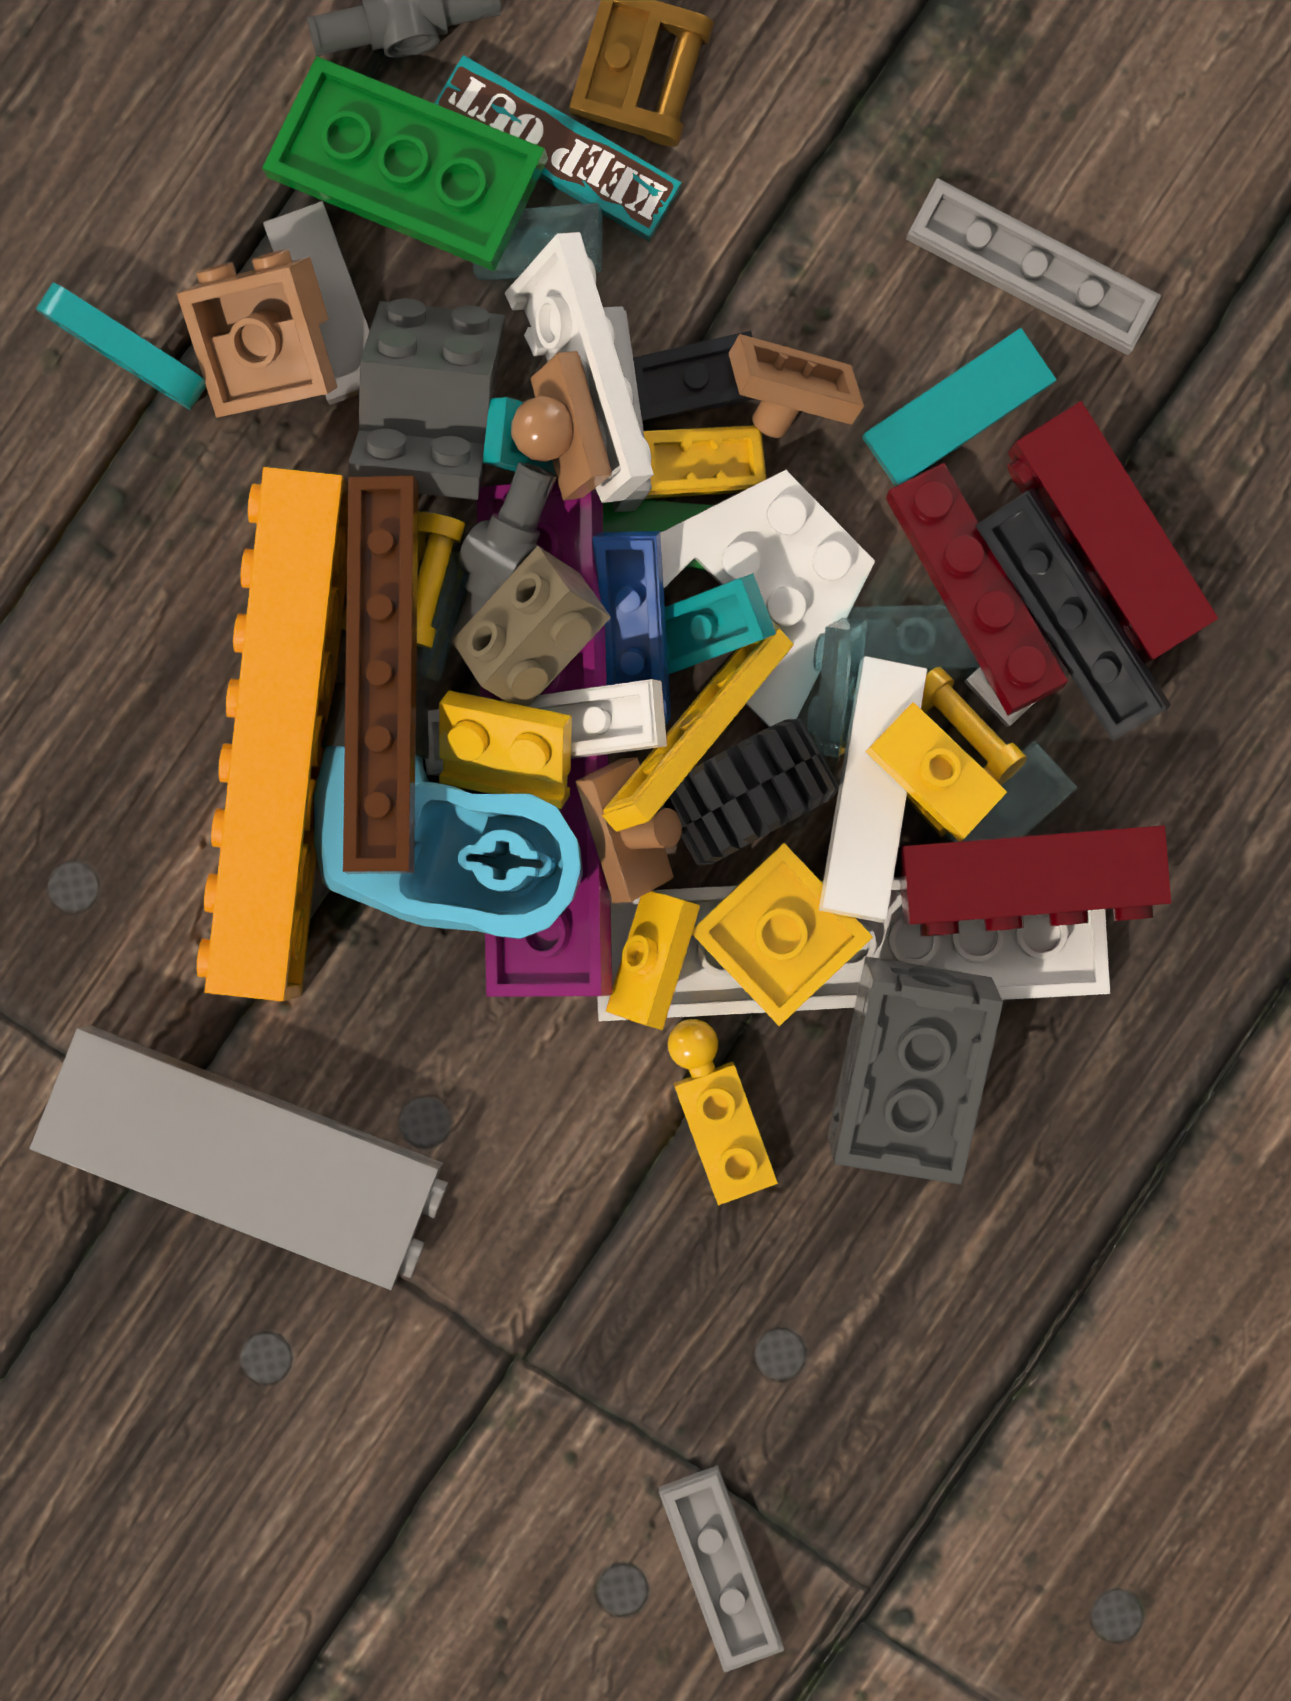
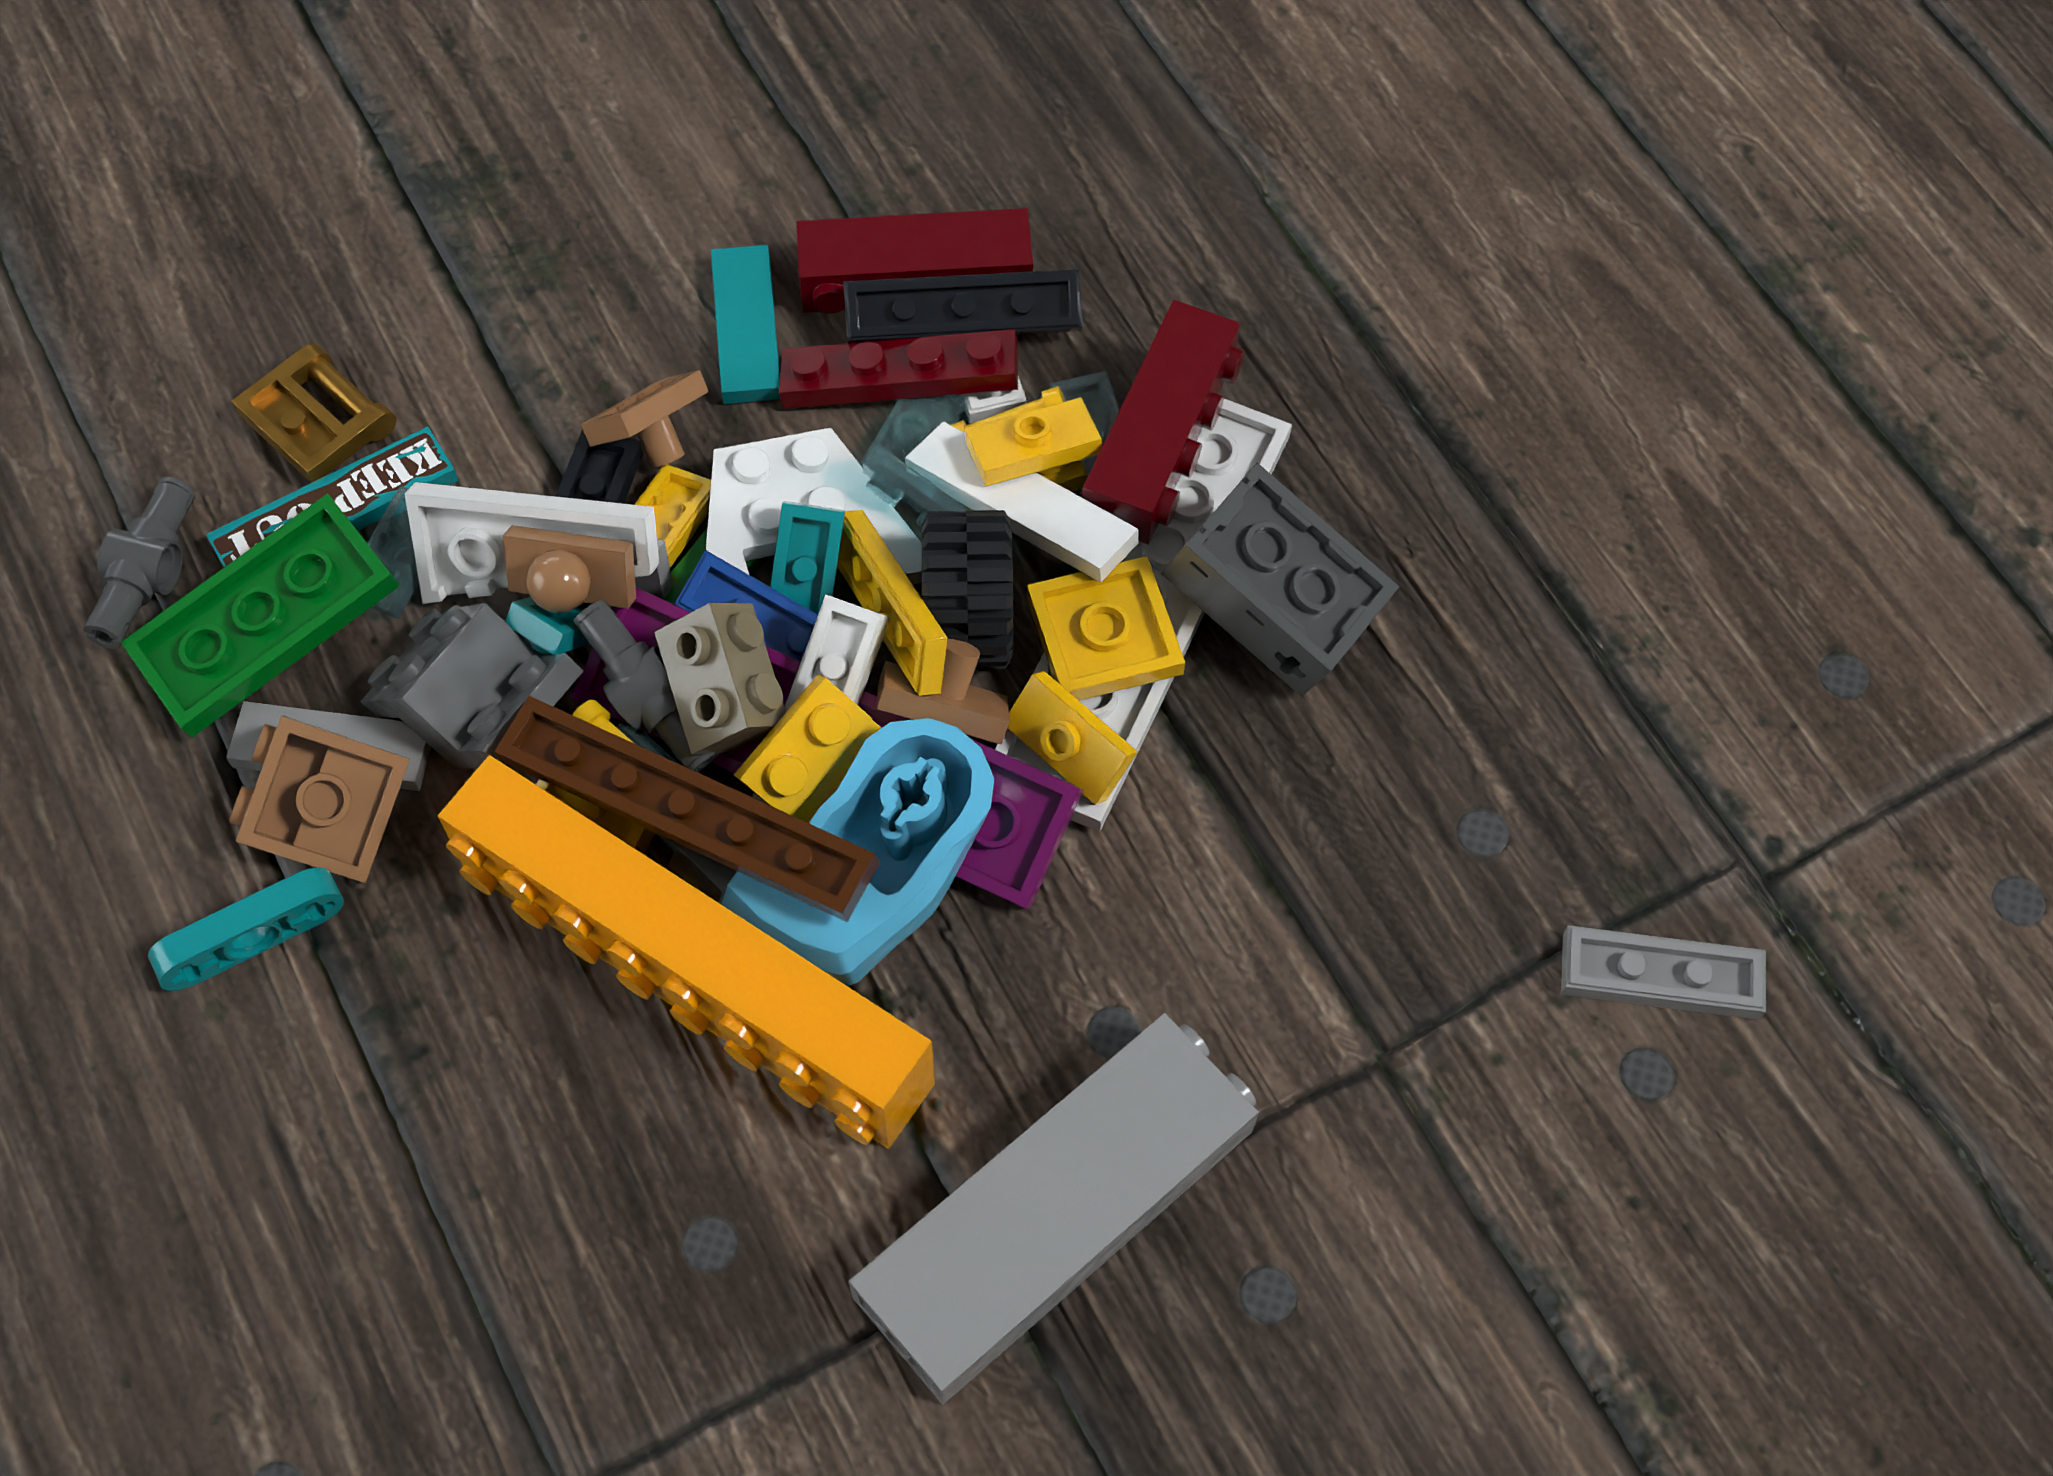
camera: 60 degrees left, 25 degrees down
yellow plate [668,1019,778,1205] -> none
light grey tile [906,178,1161,355] -> none

